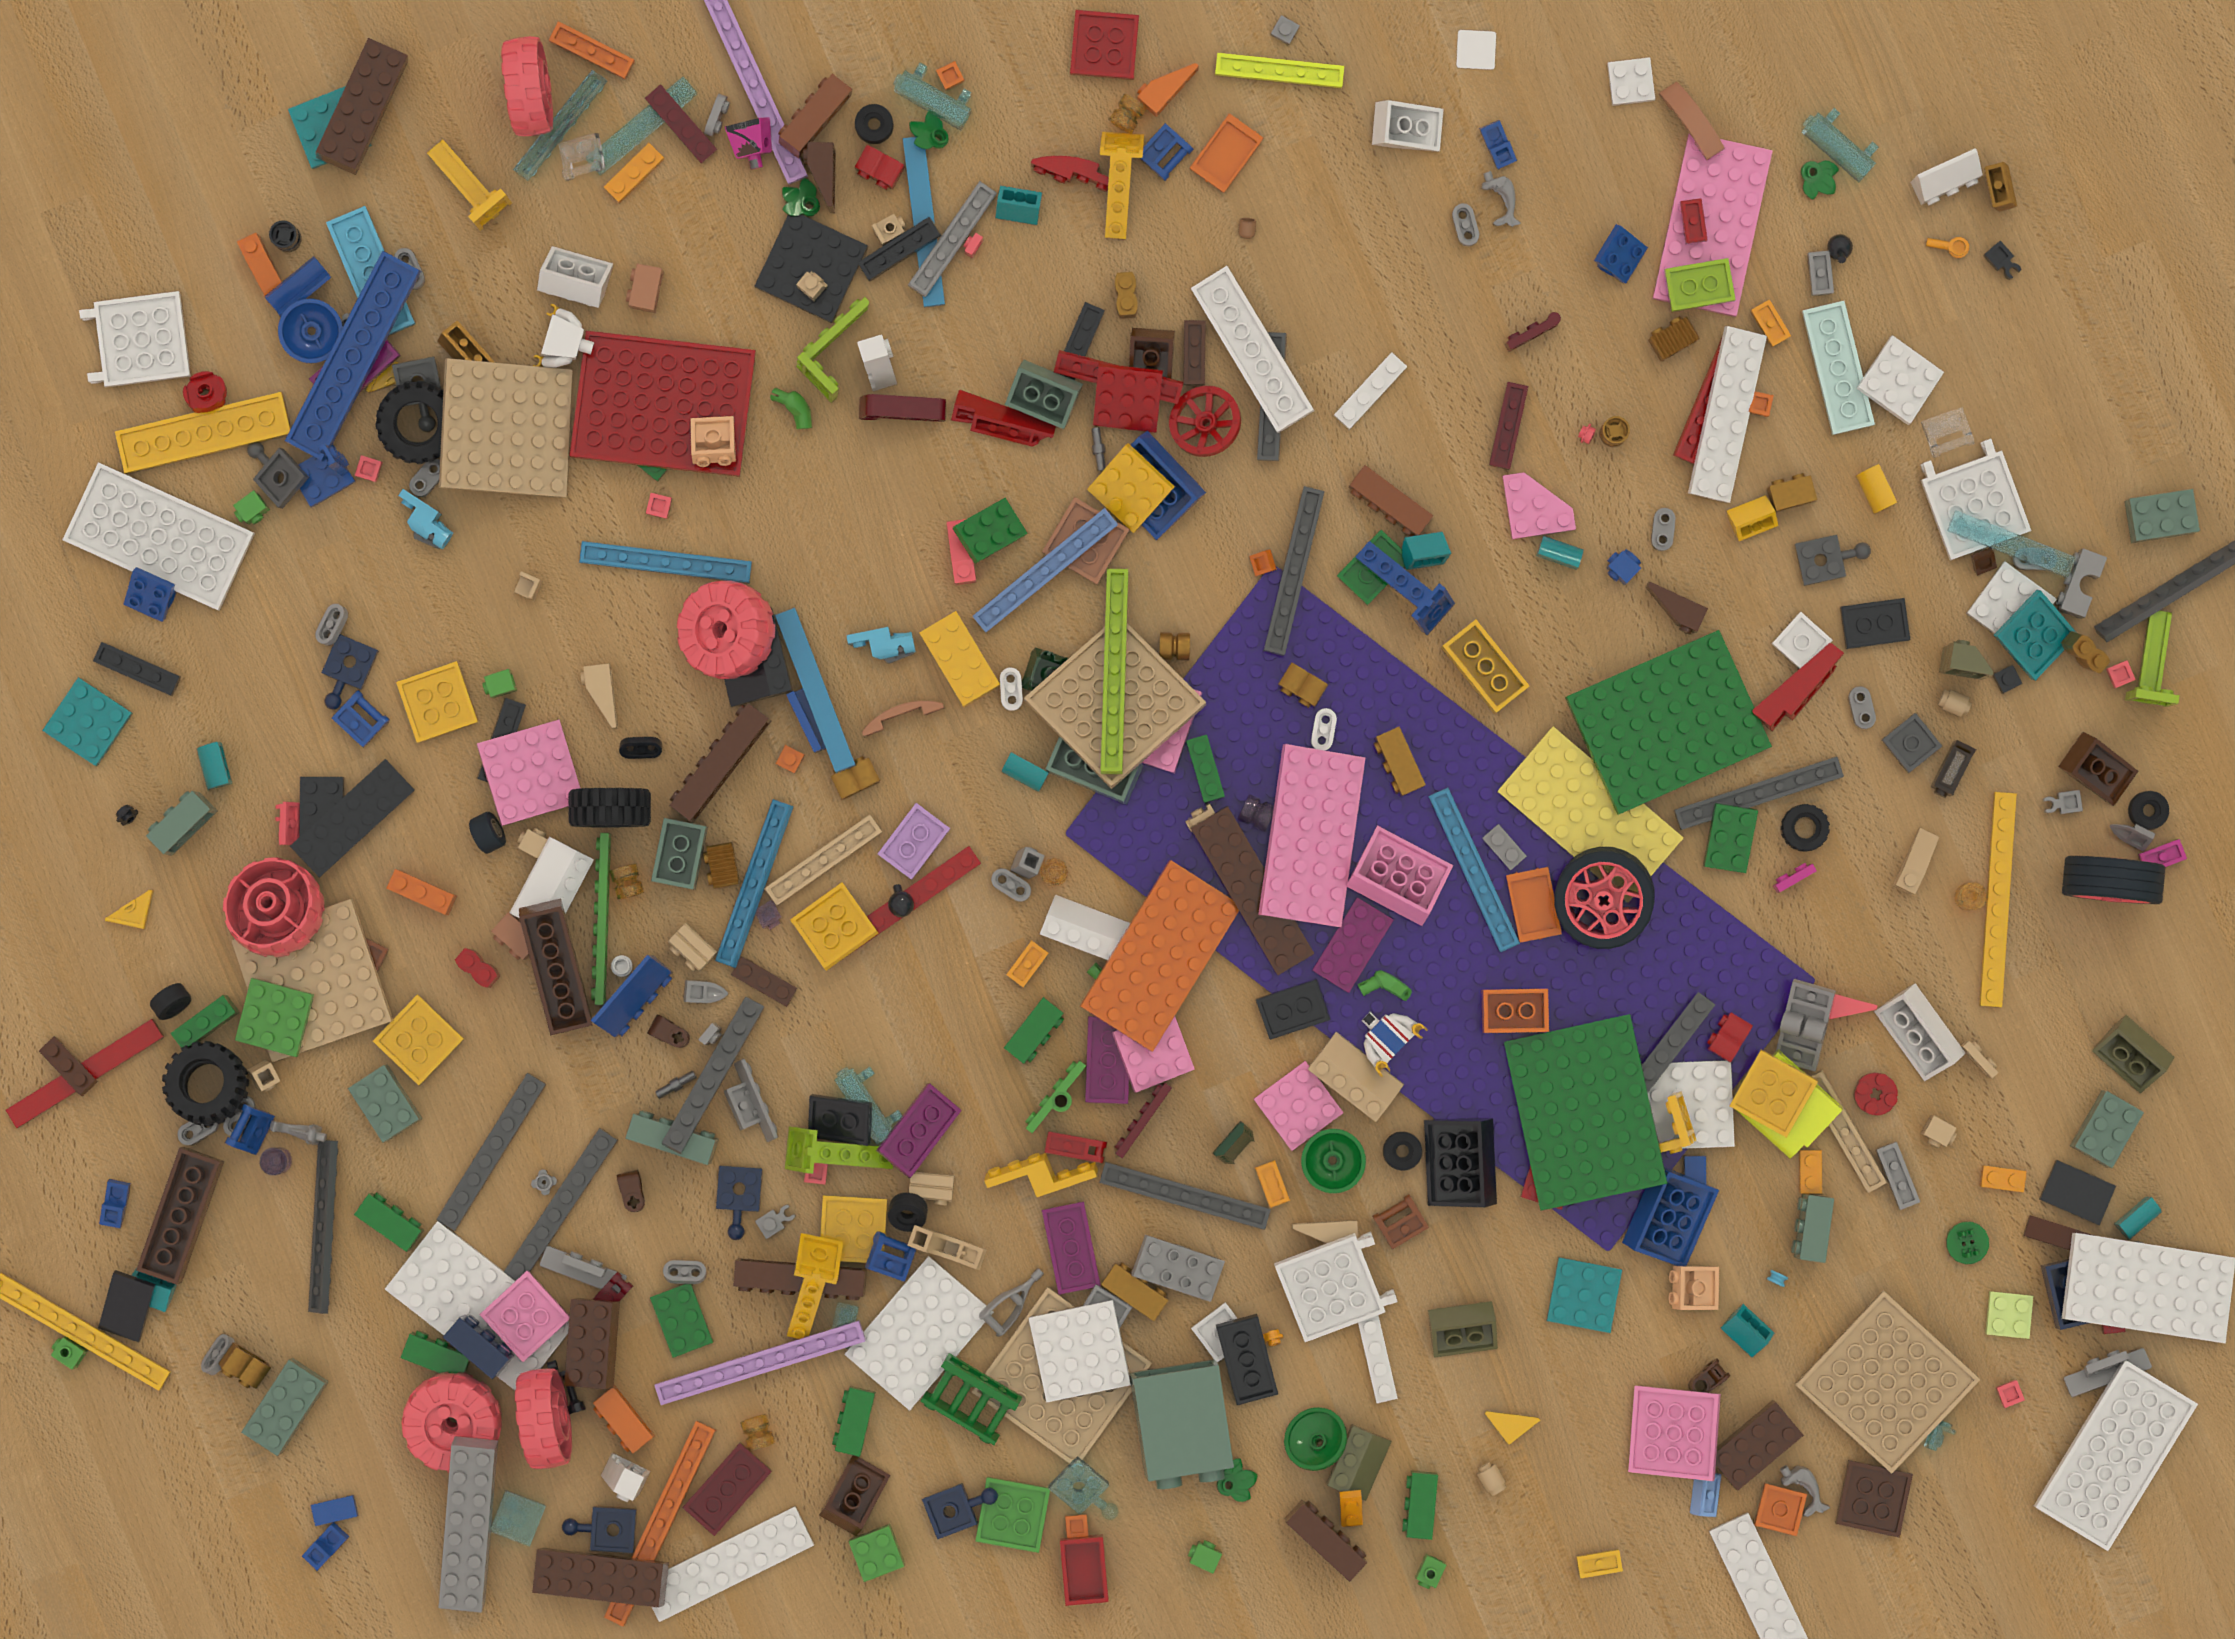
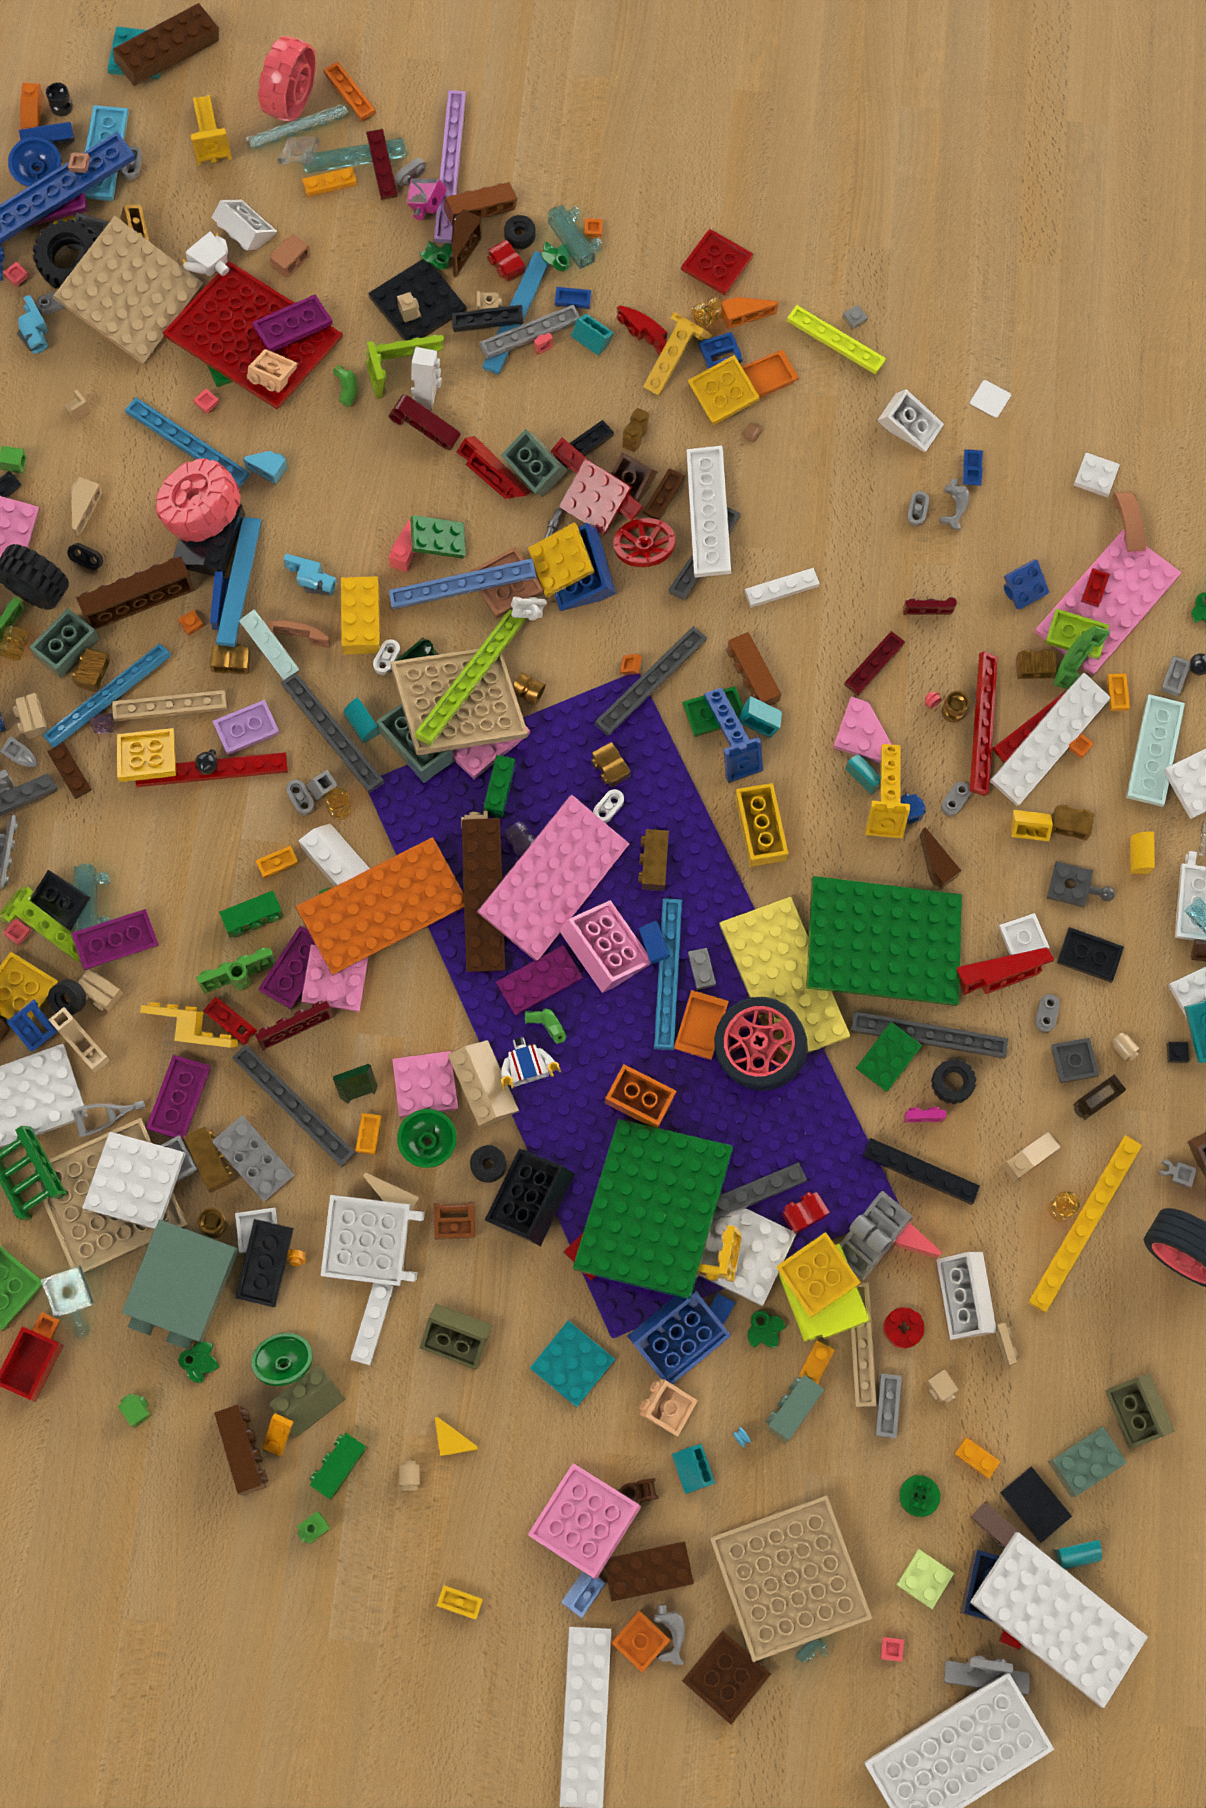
camera: 25 degrees right, 15 degrees down
black tile [1256,979,1331,1040] -> none
olive slope [1939,640,1993,680] -> none
none -> nougat plate [68,153,90,173]
none -> pearl gold wheel [197,1207,227,1238]
none -> light aqua plate [239,609,300,680]
none -> medium azure slope [243,451,288,484]
none -> magenta plate [252,294,333,352]
none -> dark grey plate [281,672,384,793]
none -> white hips [511,597,547,621]
none -> blue tile [555,287,591,309]
none -> blue tile [639,921,670,964]
none -> yellow plate [687,355,760,426]
none -> green plate [747,1310,786,1348]
none -> black plate [862,1138,980,1205]
none -> yellow bracket [865,744,910,839]
none -> red plate [969,651,998,796]
none -> bright green slope [1054,626,1110,689]

